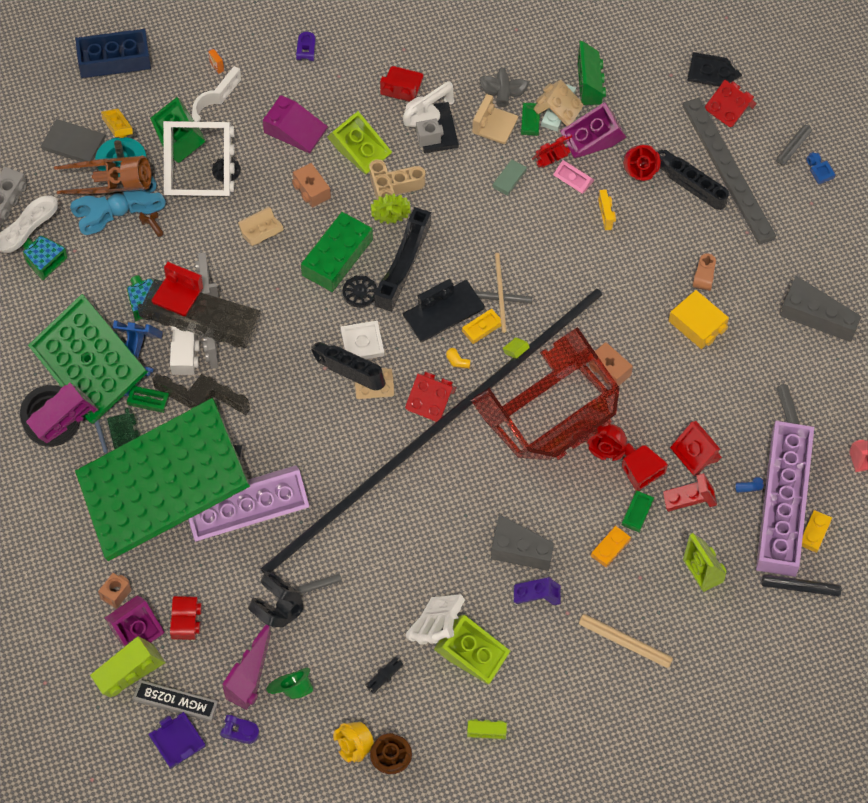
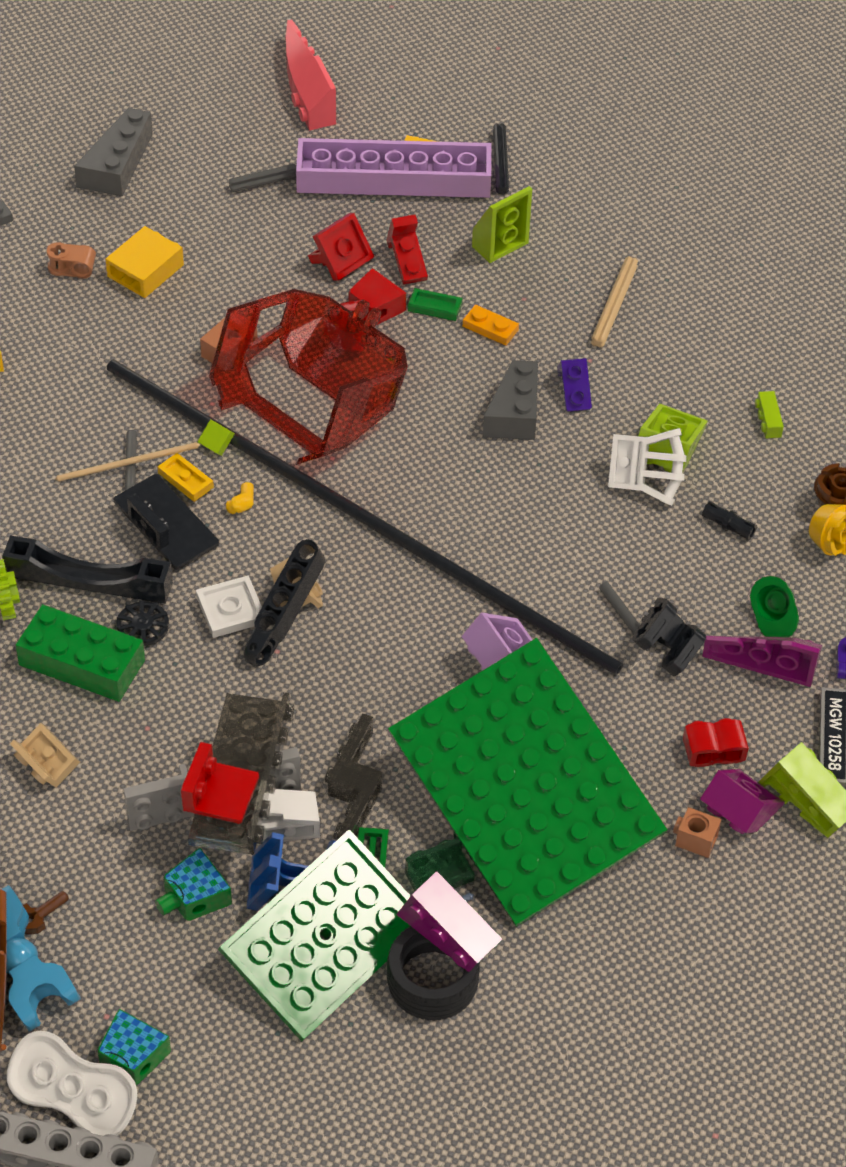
camera: 100 degrees left, 10 degrees down
red bracket [405,371,457,422] -> none
blue arm [736,477,764,493] -> none

